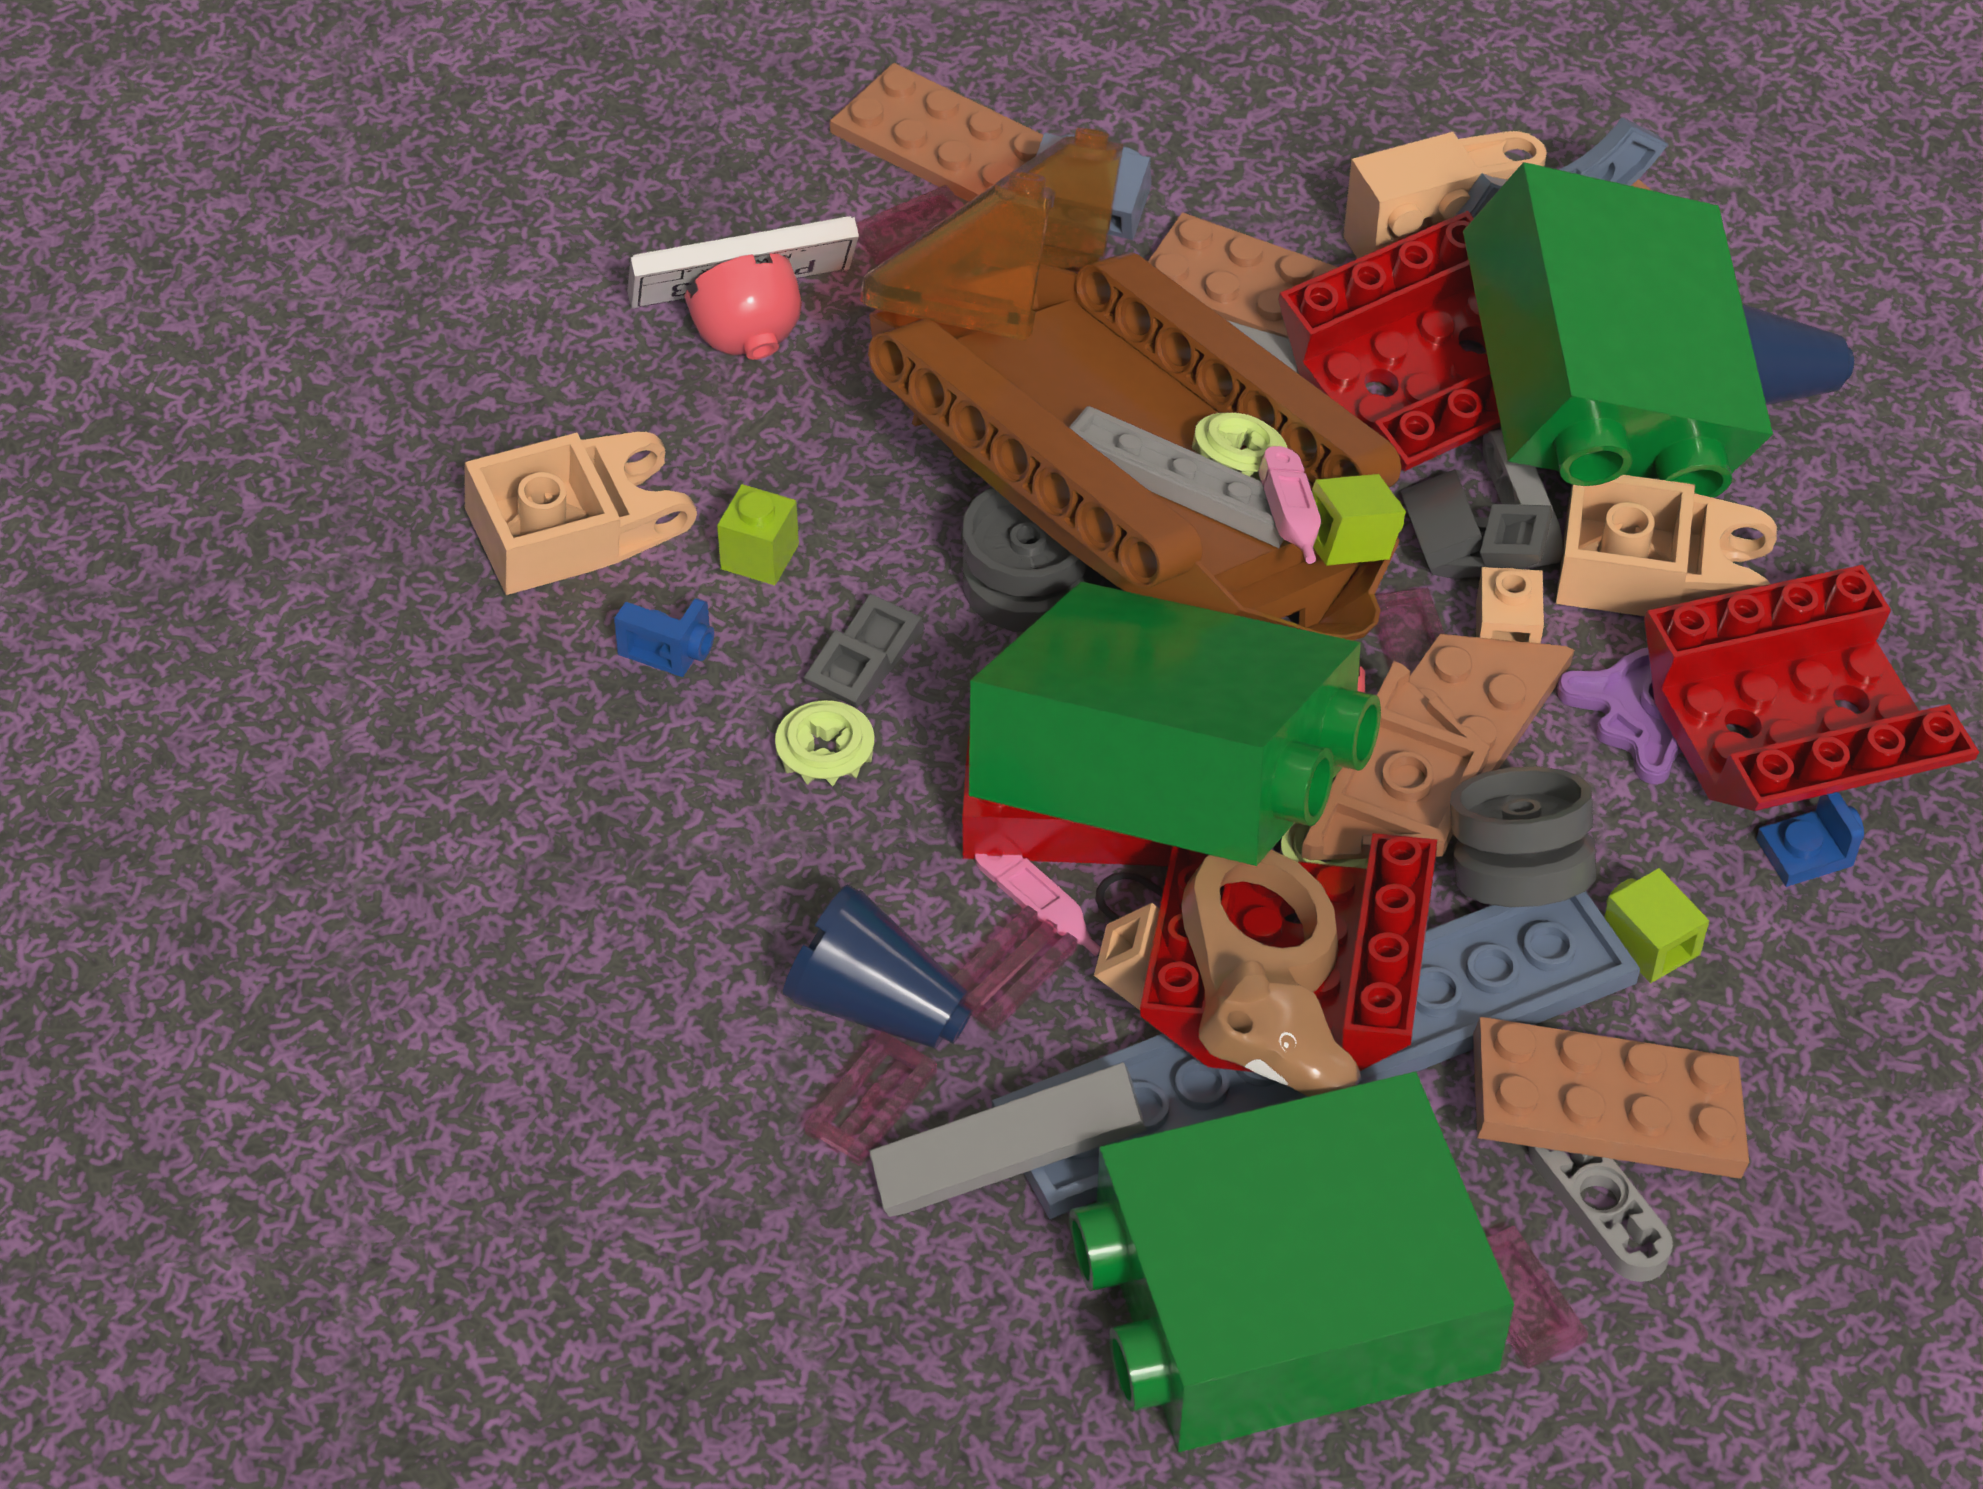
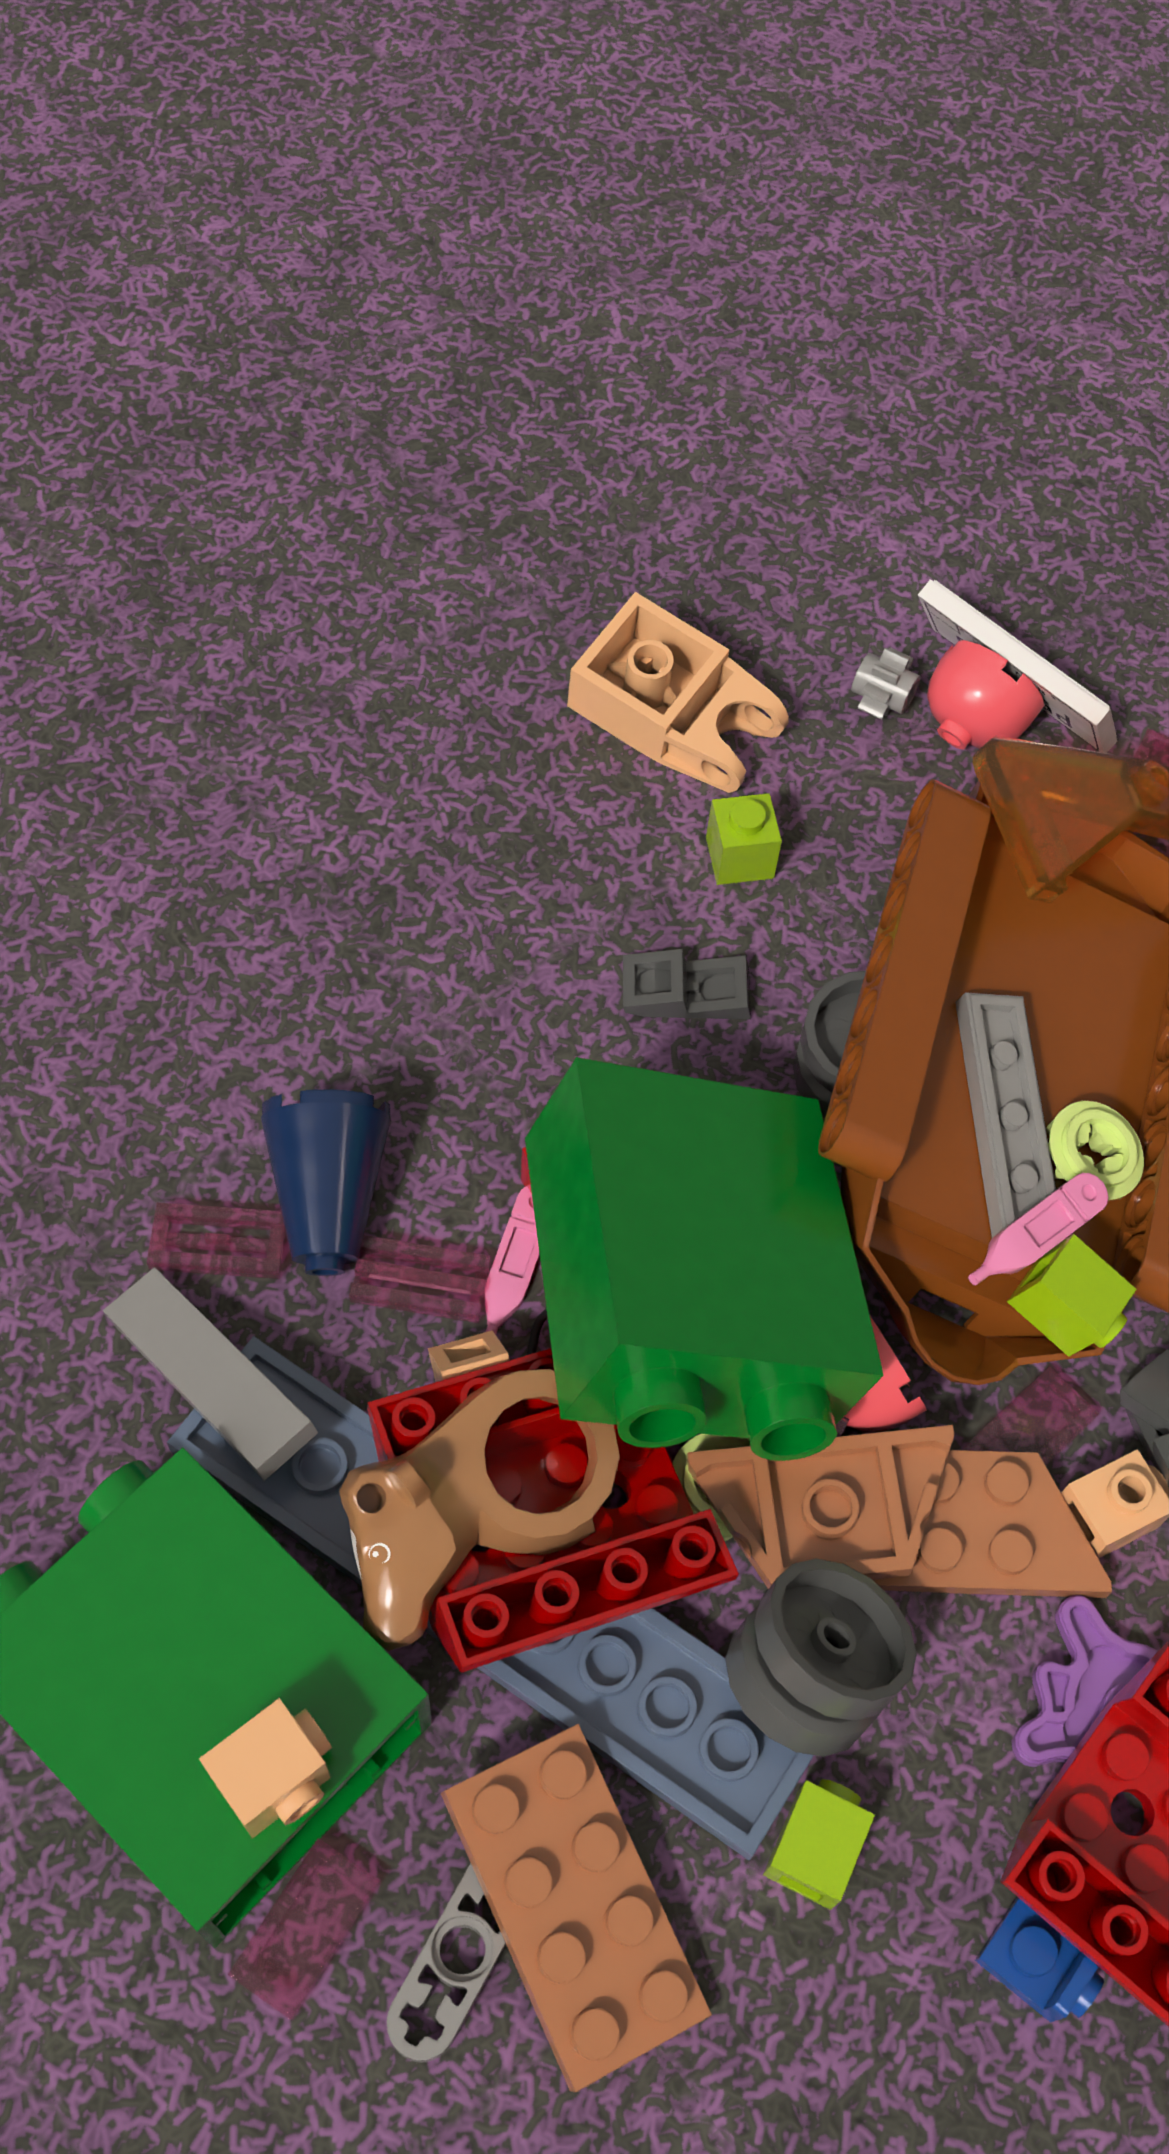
camera: 55 degrees right, 10 degrees up
blue bracket [614,598,714,677] -> none
yellowish green gear [775,701,875,787] -> none
none -> light nougat brick [199,1698,332,1839]
none -> light grey gear [851,647,921,720]

